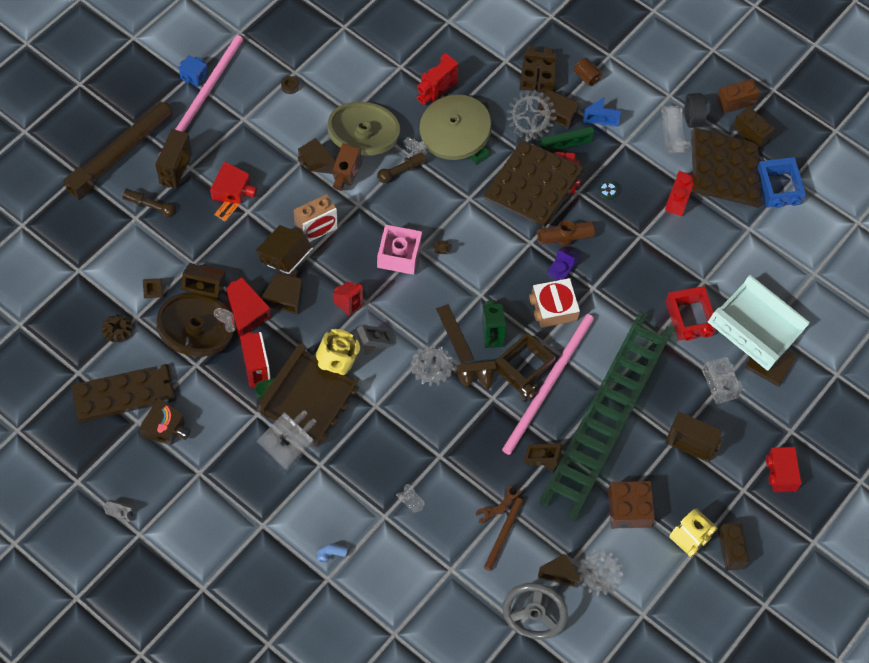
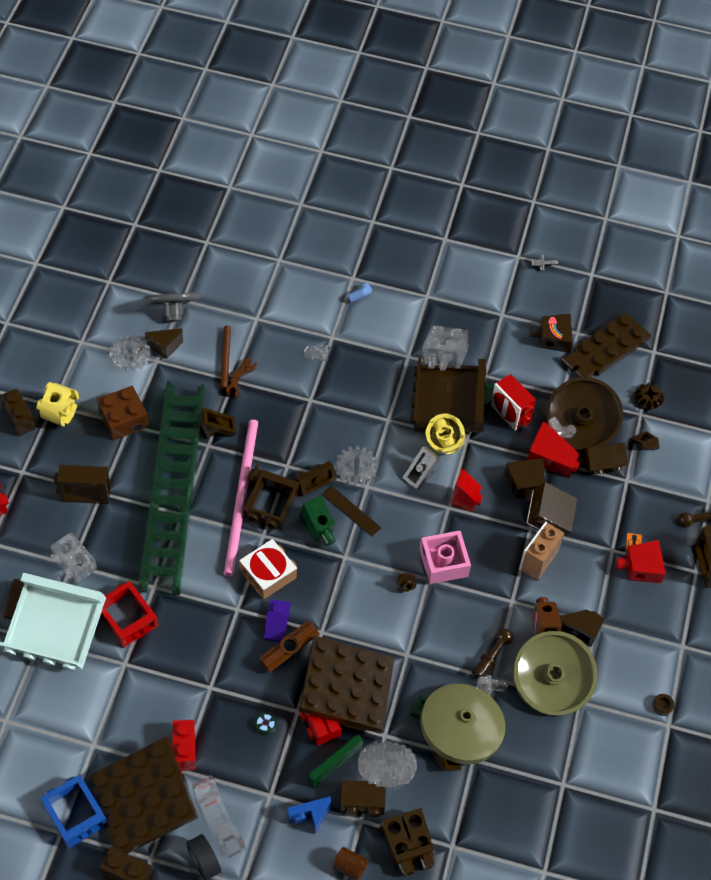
camera: 155 degrees right, 5 degrees down
red hips [417,53,458,105] -> none

